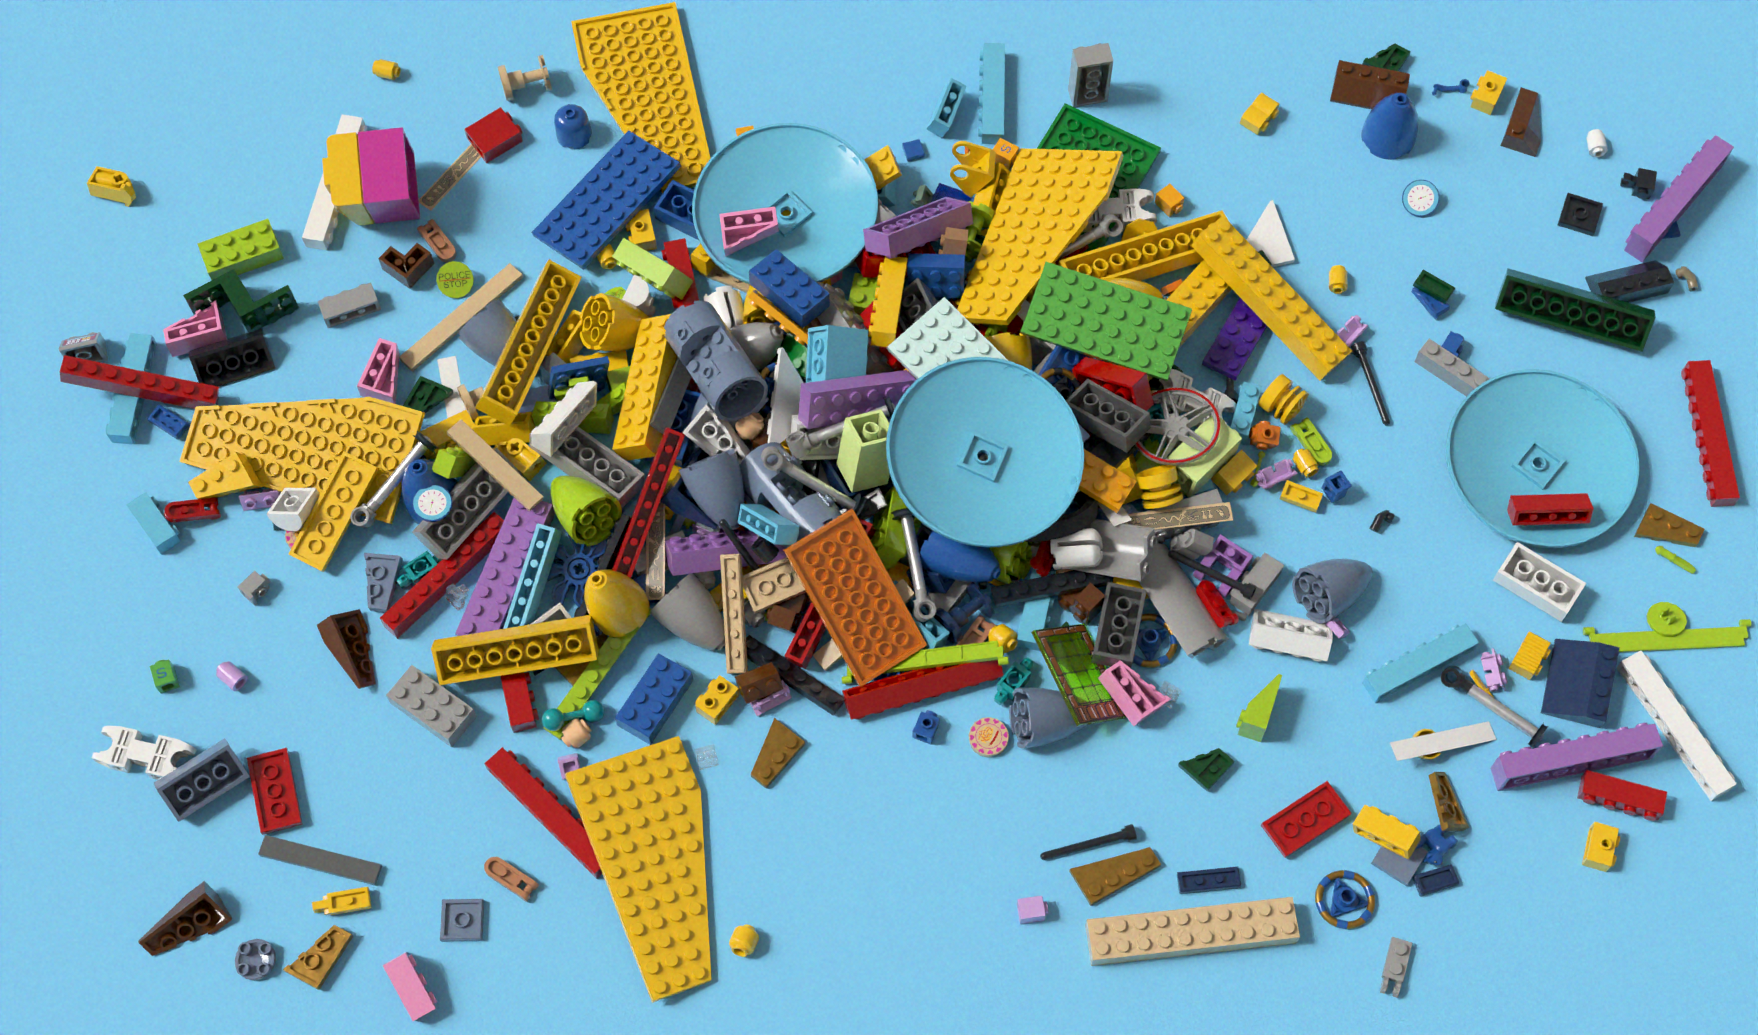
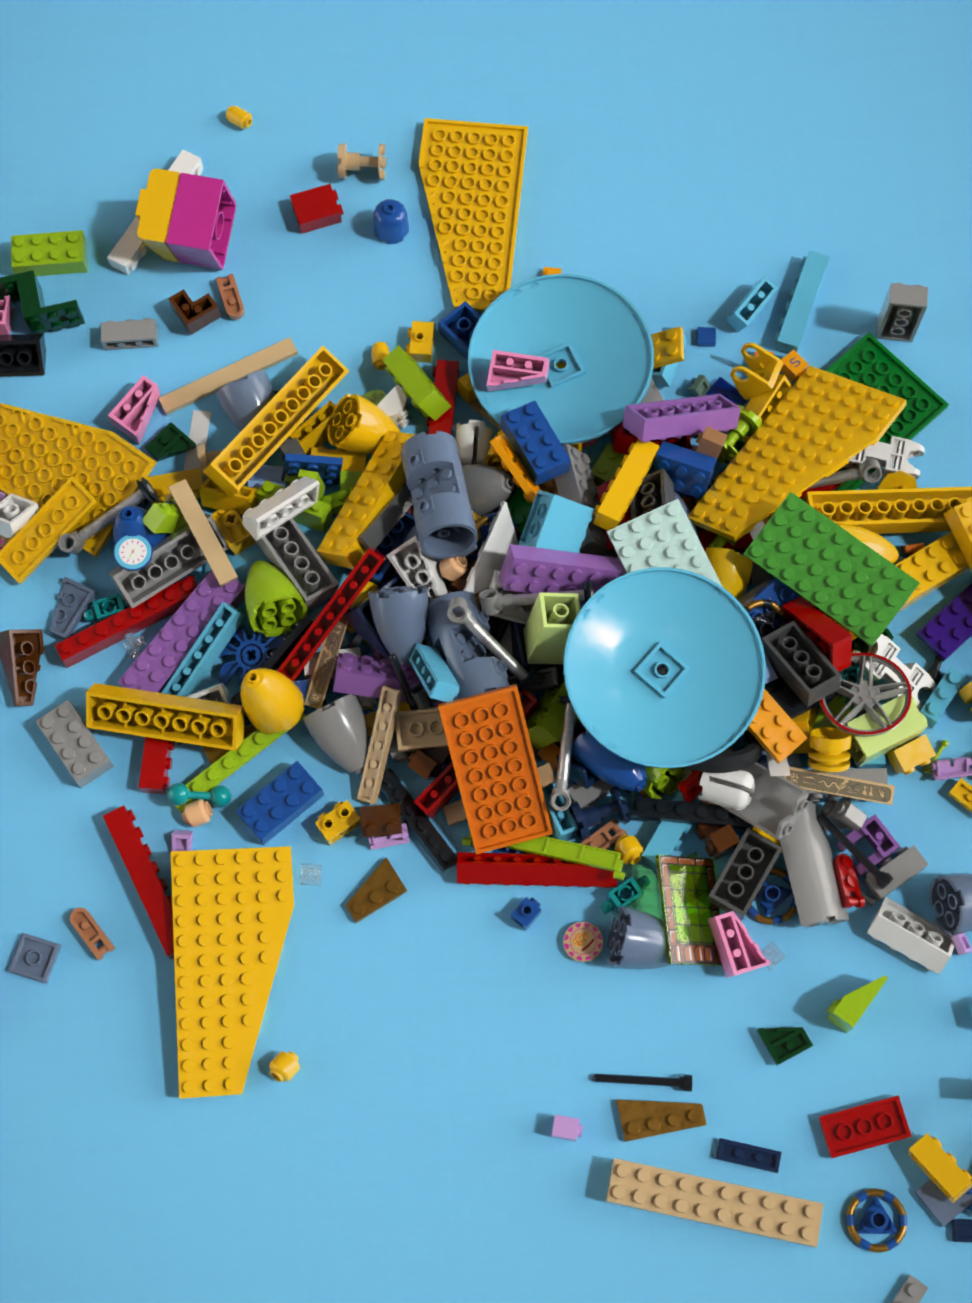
camera: 20 degrees right, 5 degrees up
sticker [419,144,481,211] -> none
lime piece [436,261,474,298] -> none
blue plate [531,130,681,270] -> none
light orange brick [1155,183,1185,217] -> none
orange brick [1249,421,1281,450] -> none

